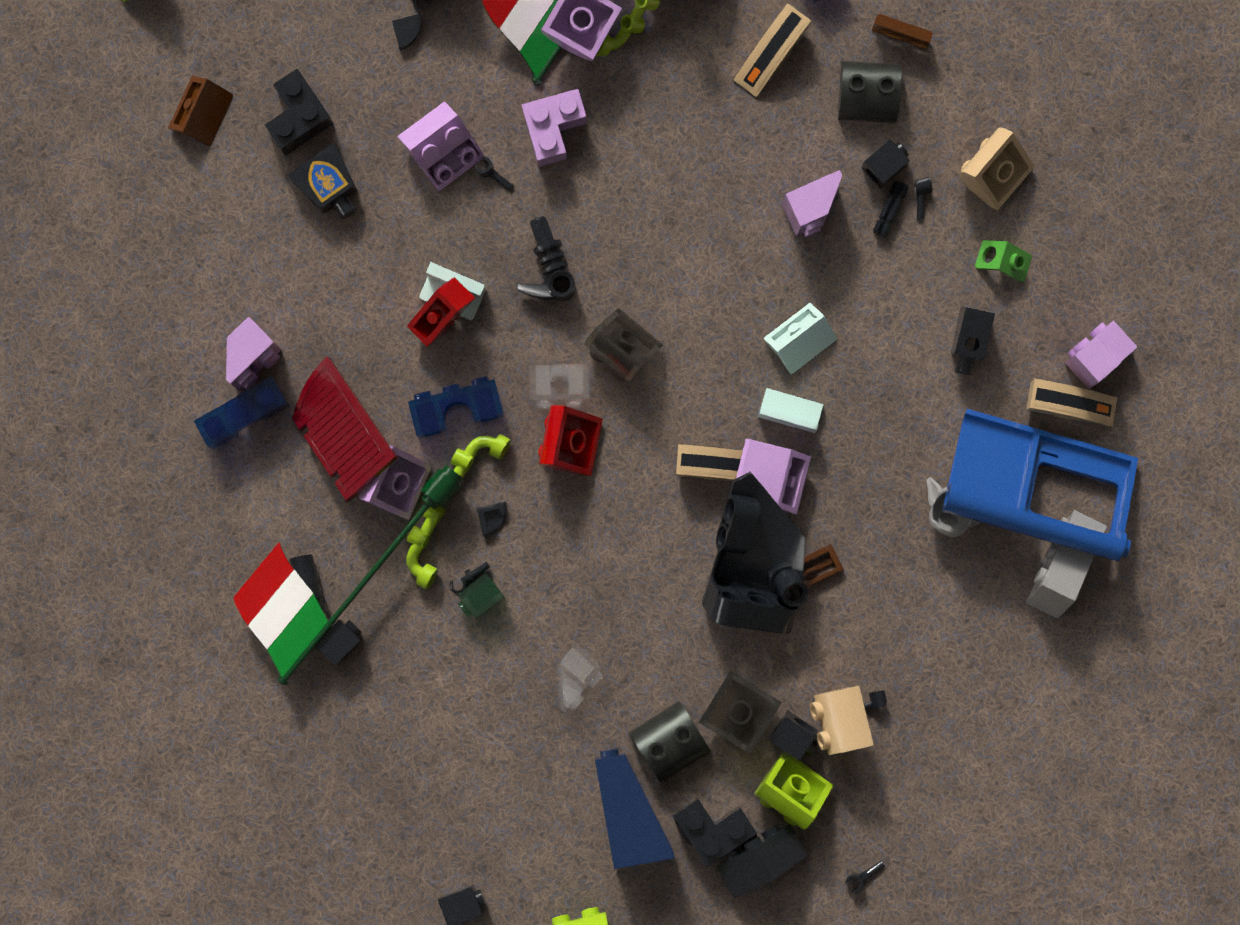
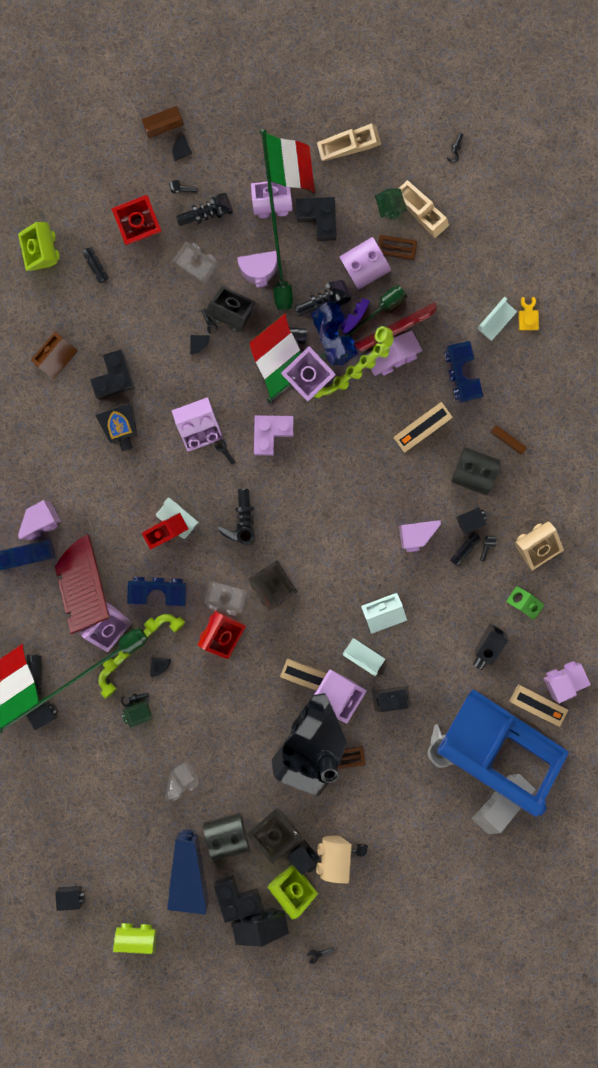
camera: 20 degrees right, 5 degrees up
none -> black torso [372,686,411,712]

